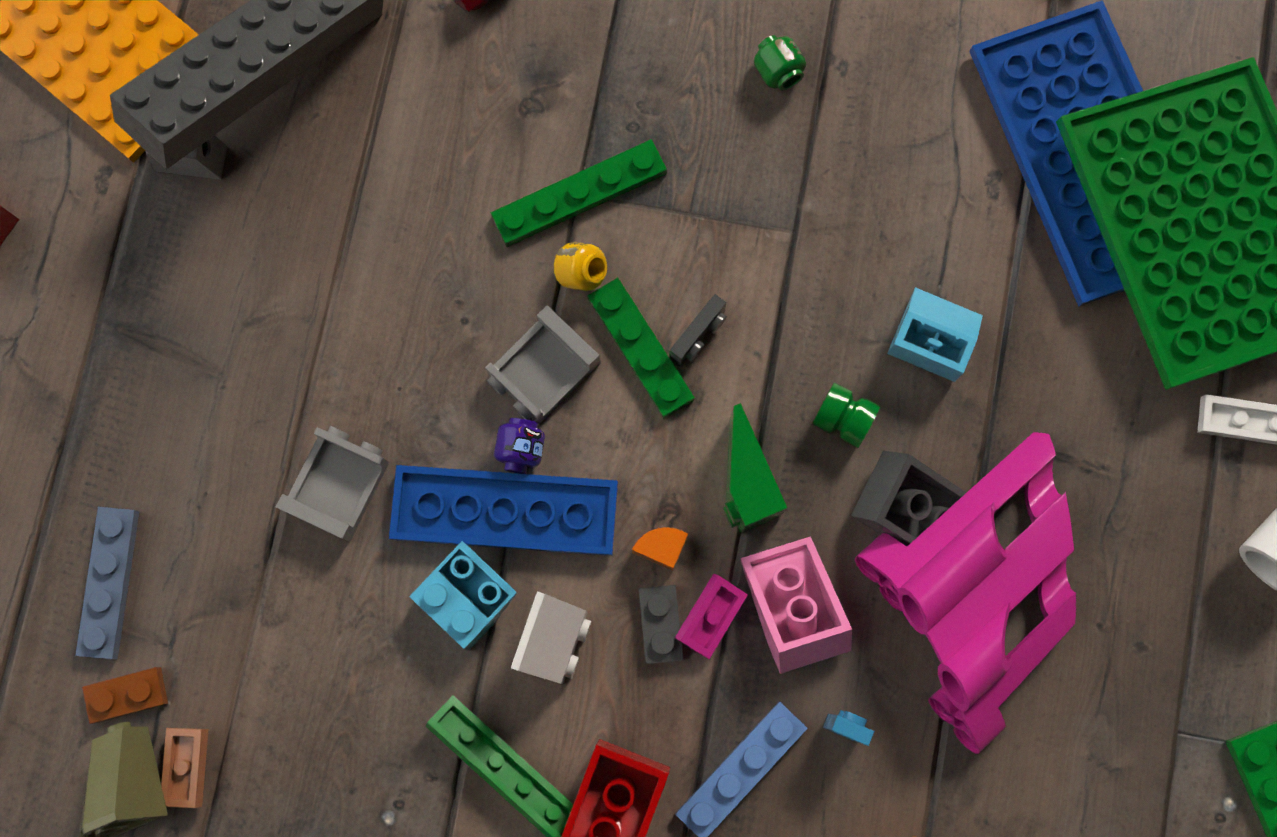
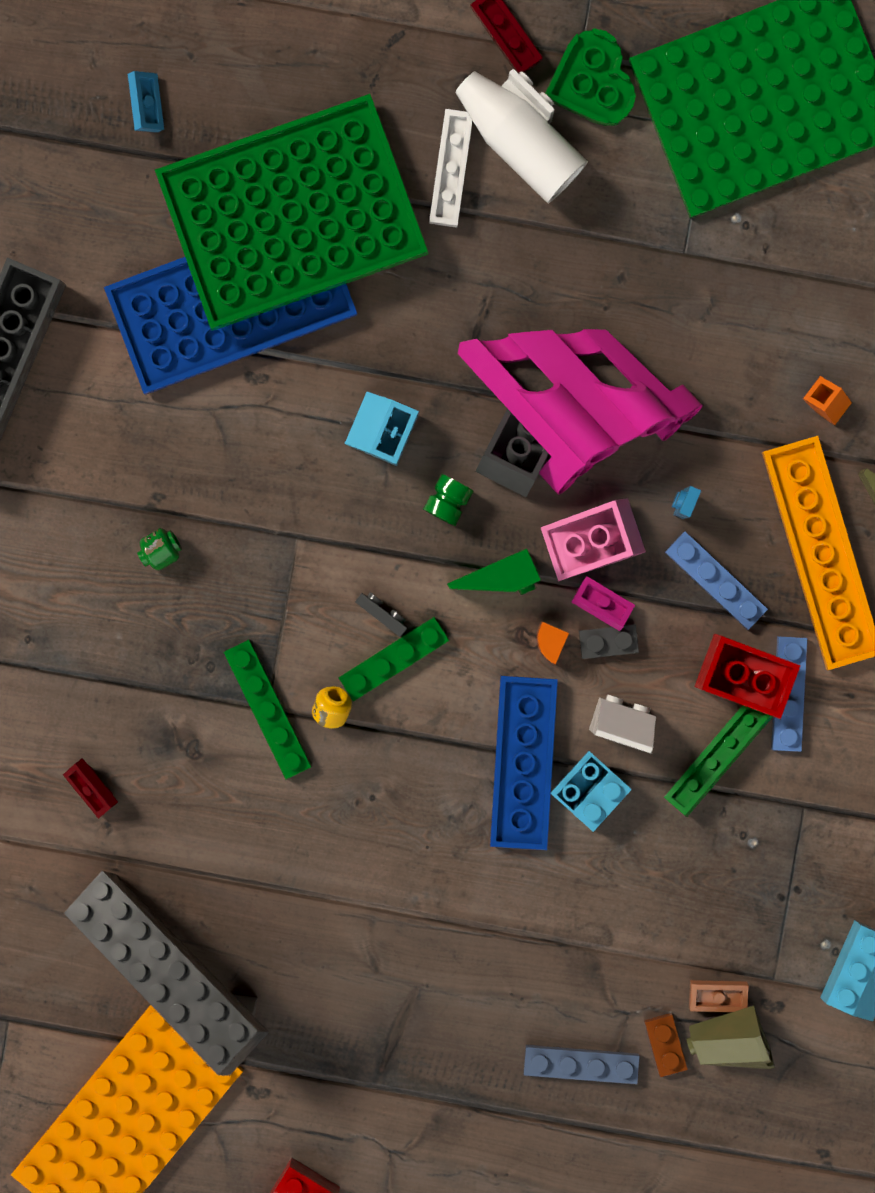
camera: 95 degrees left, 10 degrees up
light grey panel [276,426,389,542] -> none
light grey panel [485,305,601,424] -> none
dark purple head [494,418,545,474] -> none

